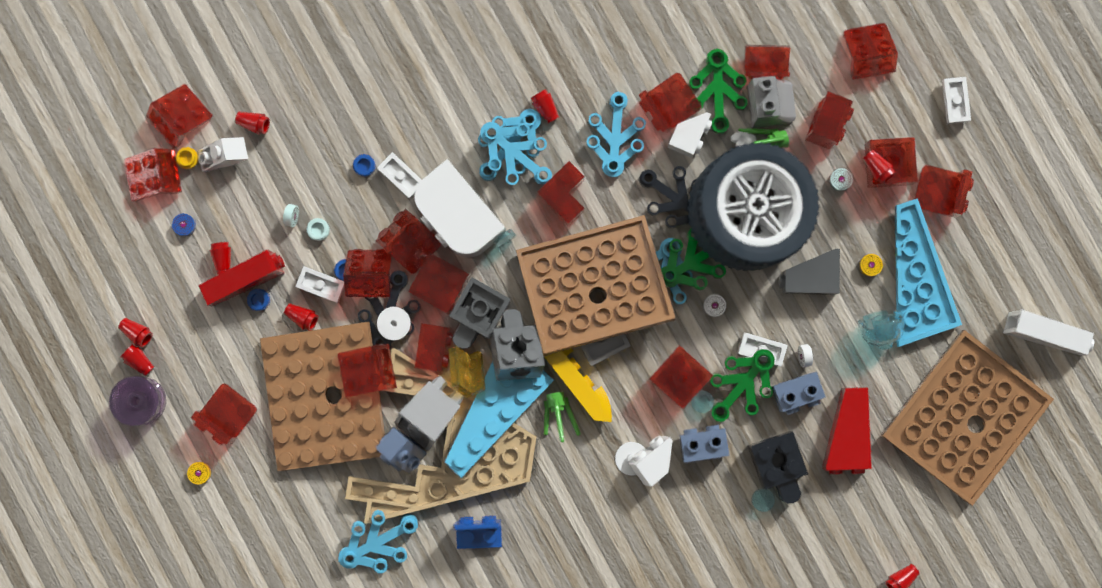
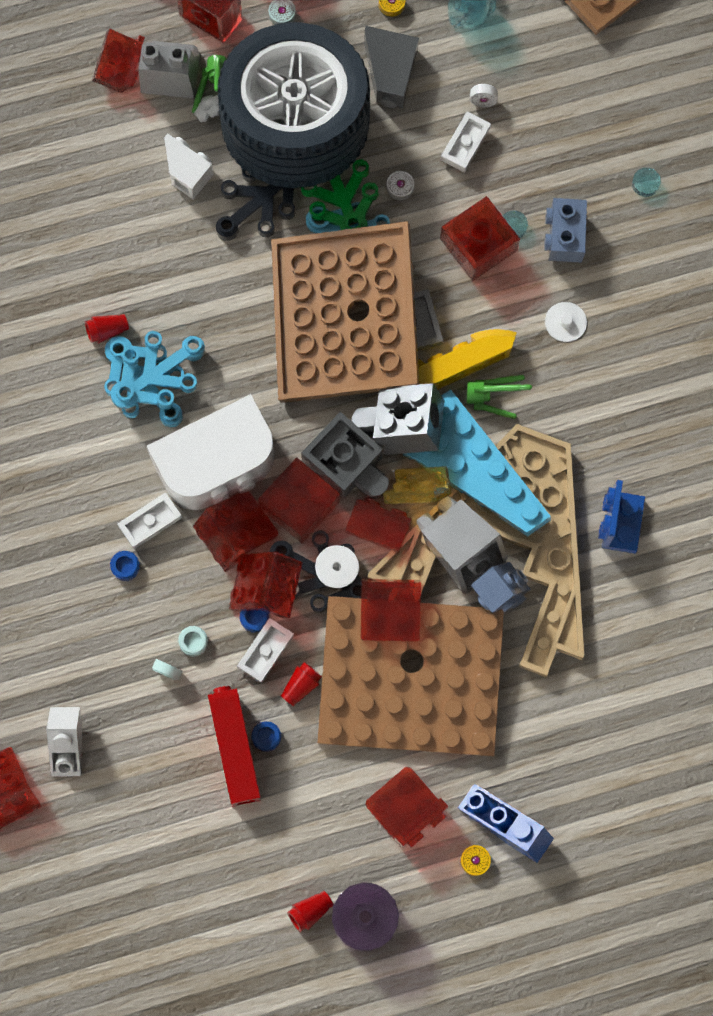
camera: 85 degrees left, 10 degrees down
red cone [118,318,153,347] -> none
clear red bracket [124,148,182,202] -> none
blue tile [172,213,196,236] -> none
yellow plate [176,147,198,169] -> none
red cone [209,242,231,275] -> none
red cone [235,111,270,135] -> none
medium azure plant [338,510,418,573] -> none
clear light blue tile [494,229,516,248] -> none
clear red brick [537,161,585,227] -> none
medium azure plant [586,92,646,177] -> none
white slope [628,436,672,487] -> none
clear red bracket [639,73,702,133] -> none
green plant [689,49,748,134] -> none
green plant [710,349,775,422] -> none
black brick [747,431,808,504] -> none
sand blue brick [771,372,826,415] -> none
red slope [822,388,872,474] -> none
none -> blue slope [458,784,554,863]

